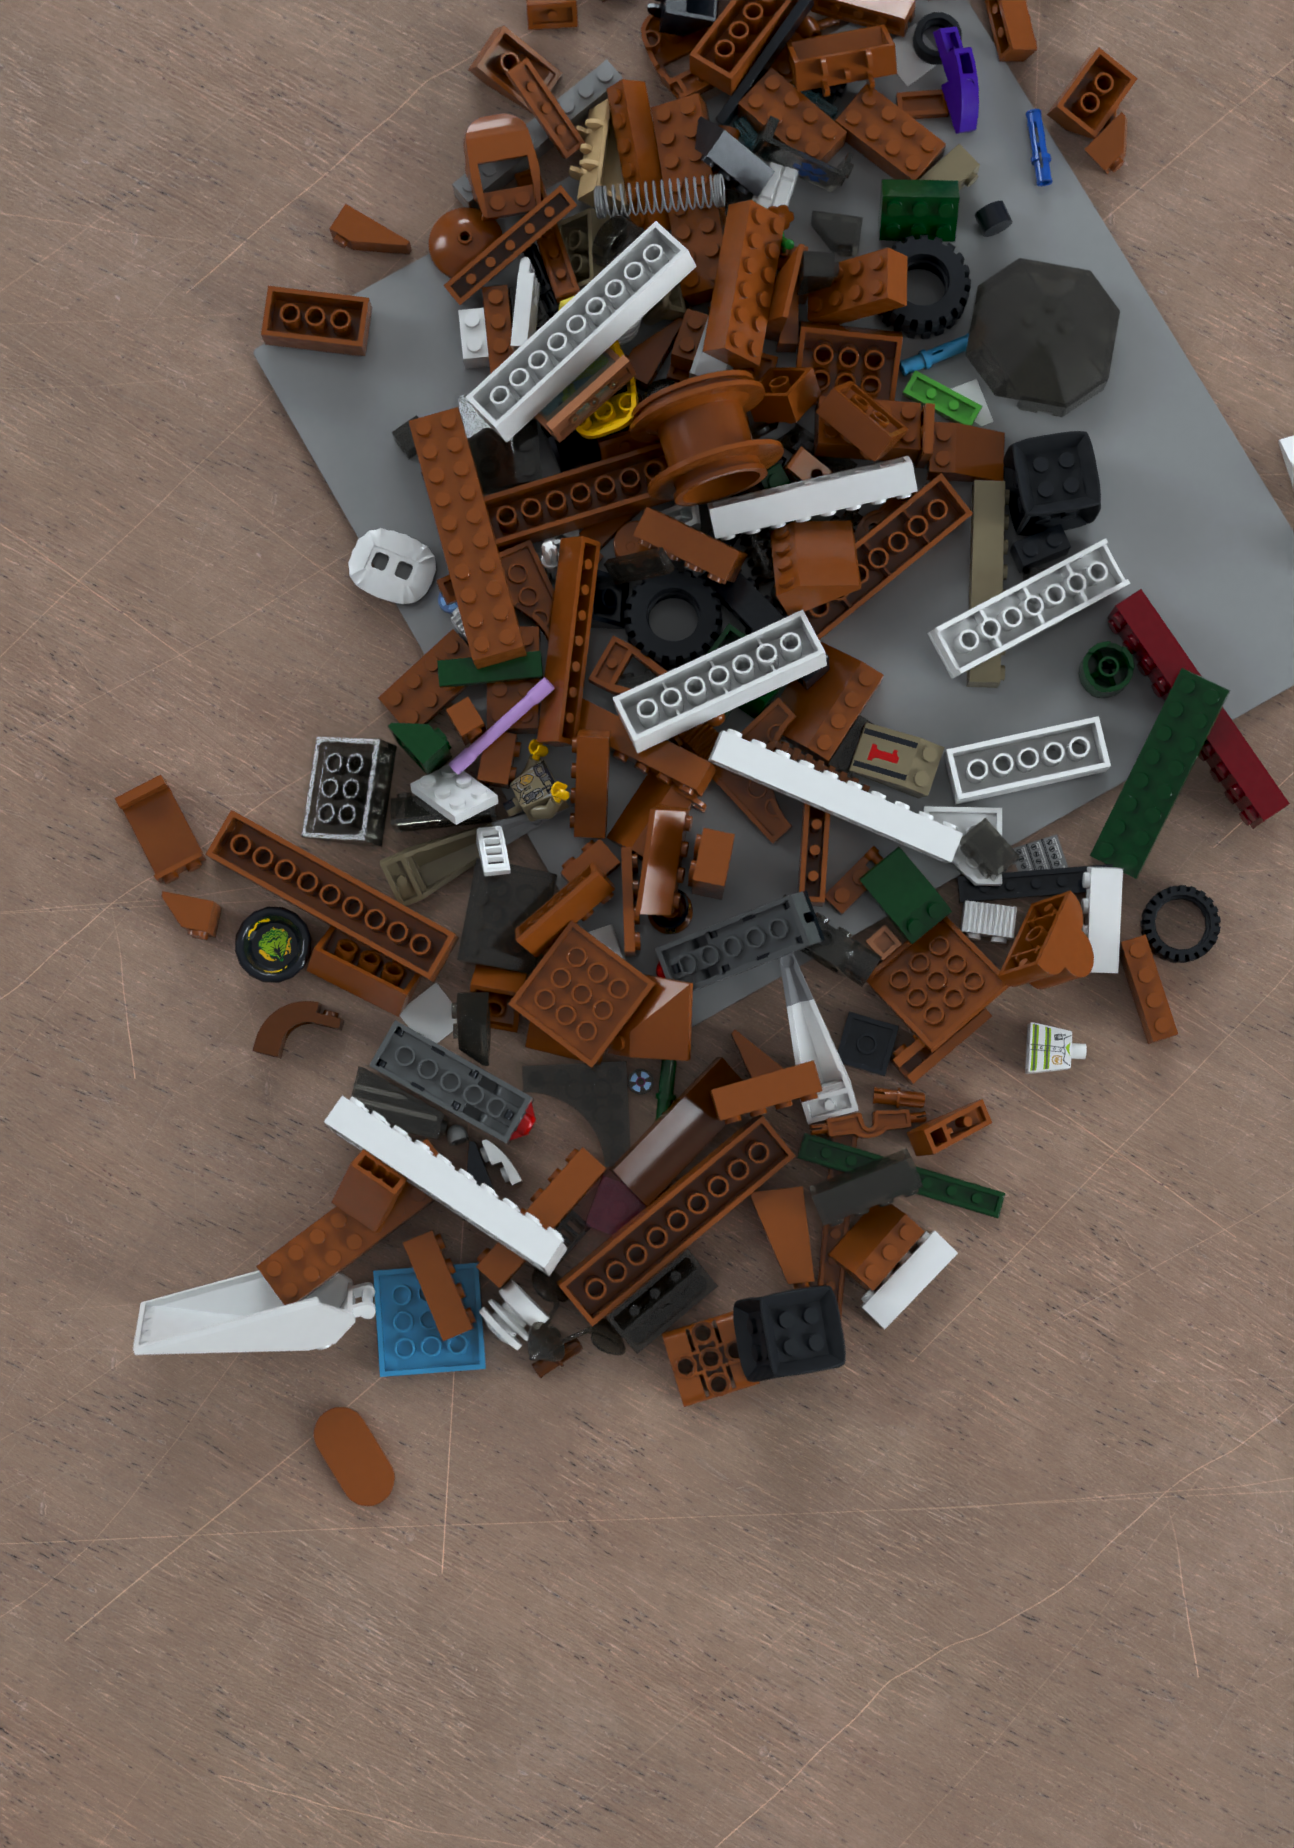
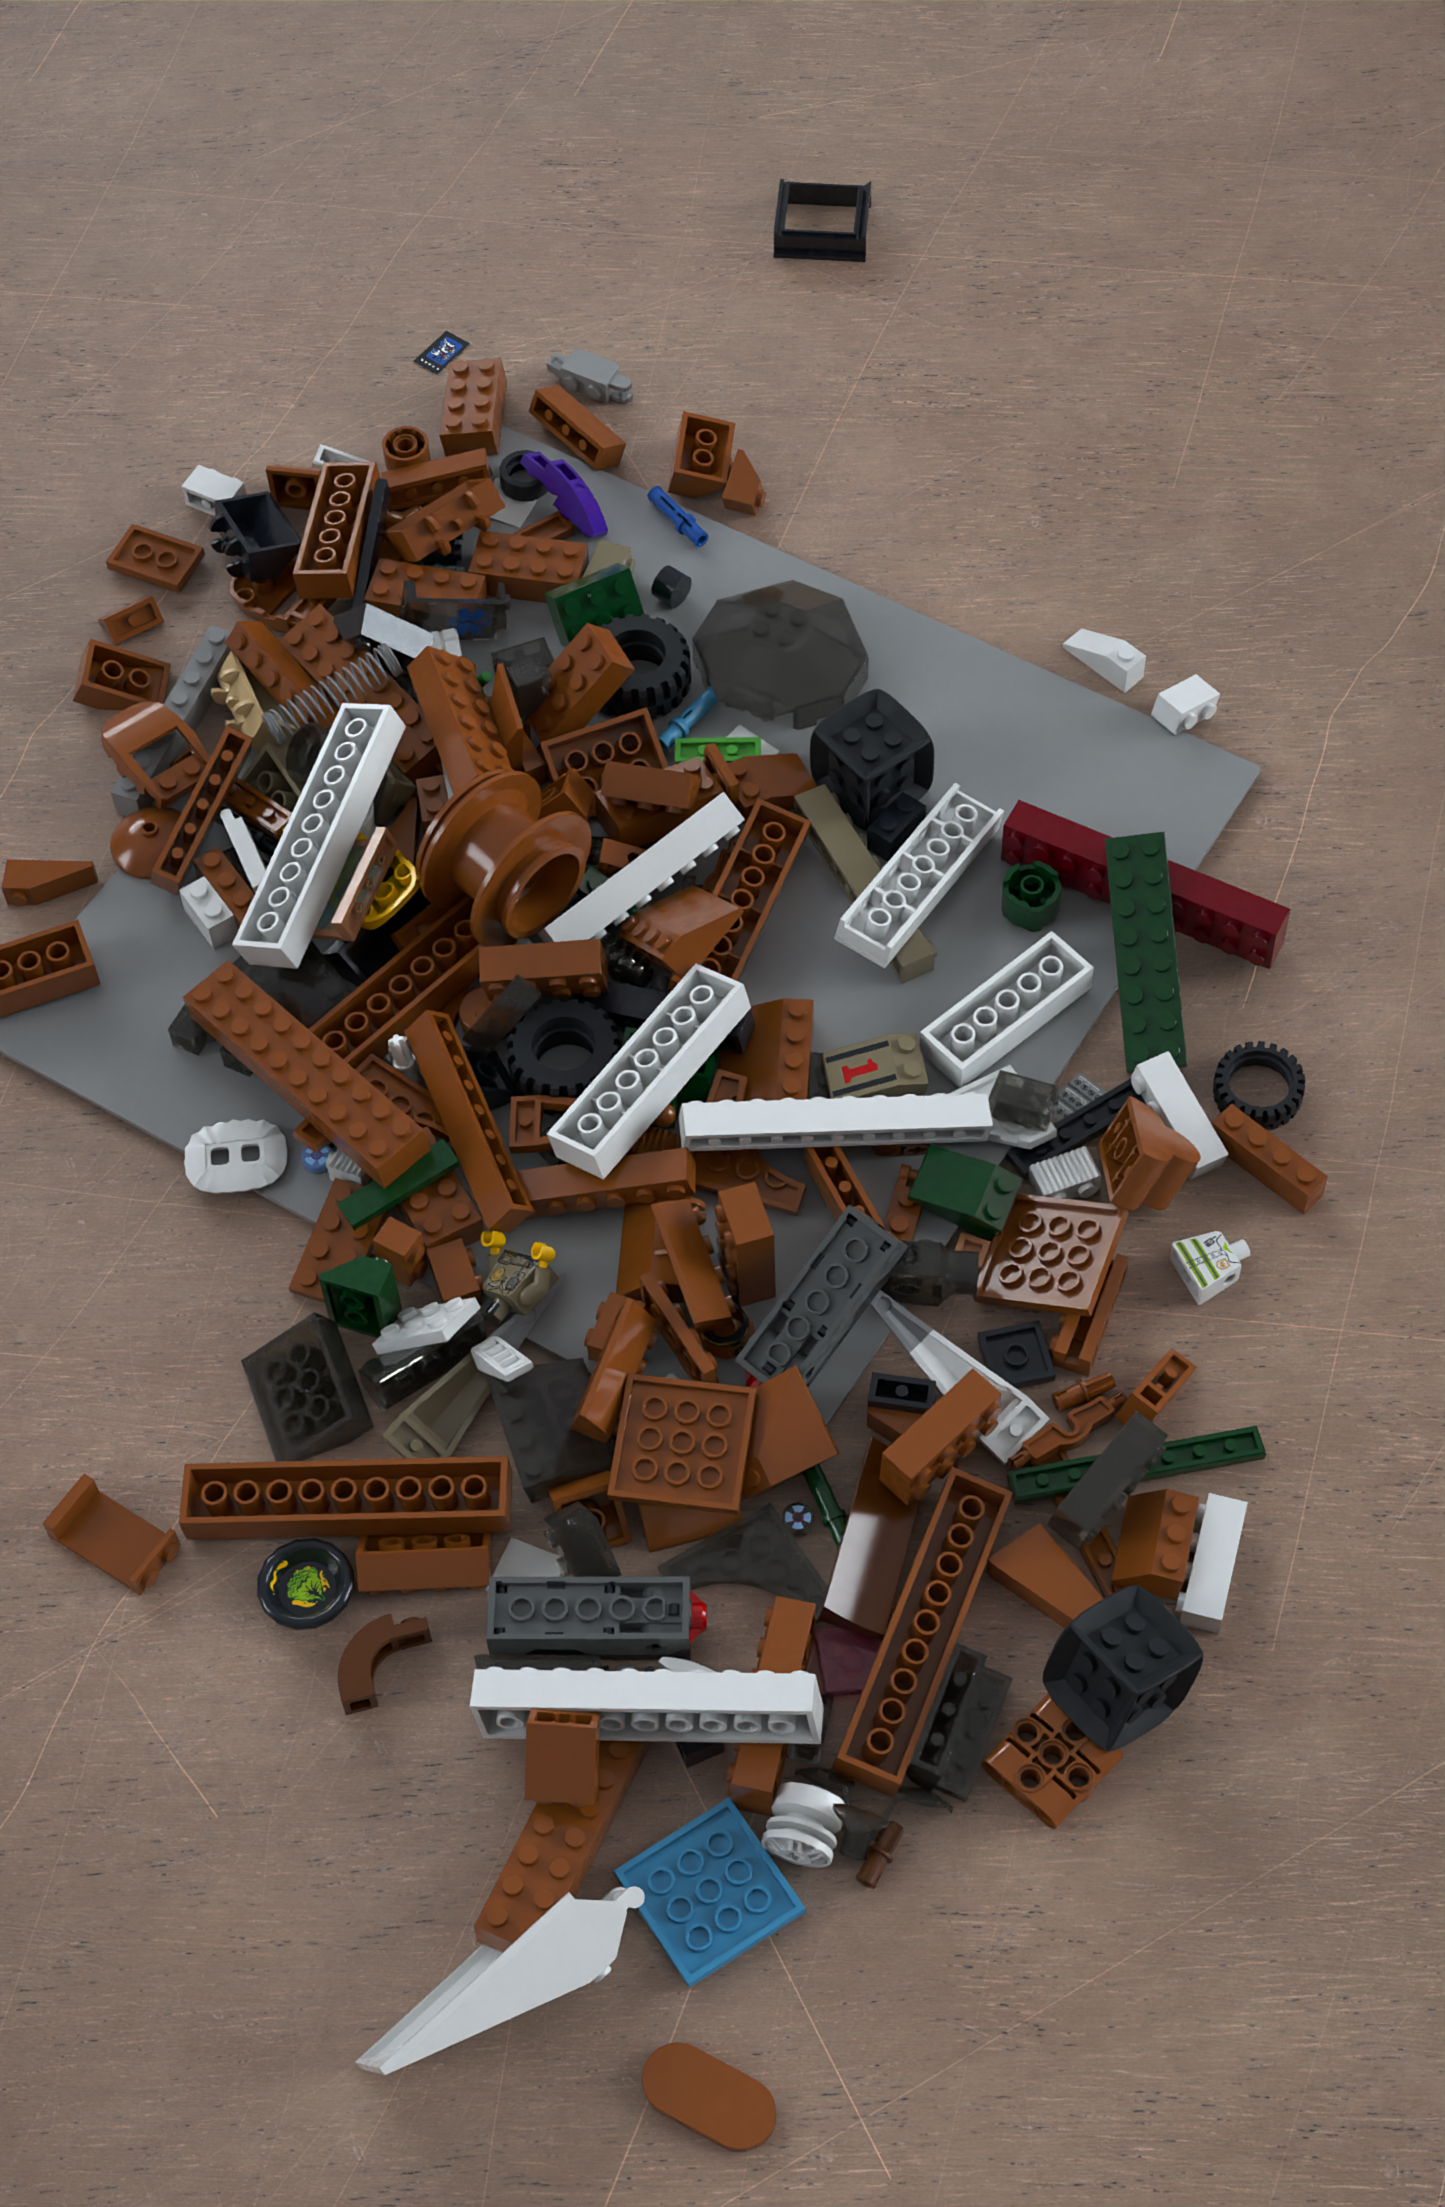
camera: 30 degrees left, 25 degrees down
dark orange slope [161,891,222,941] -> none
dark orange brick [403,1230,476,1341] -> none
lavender piece [449,677,555,775] -> none
dark orange plate [505,57,586,159] -> none
dark orange brick [570,729,611,839] -> none
none -> black brick [867,1372,936,1414]

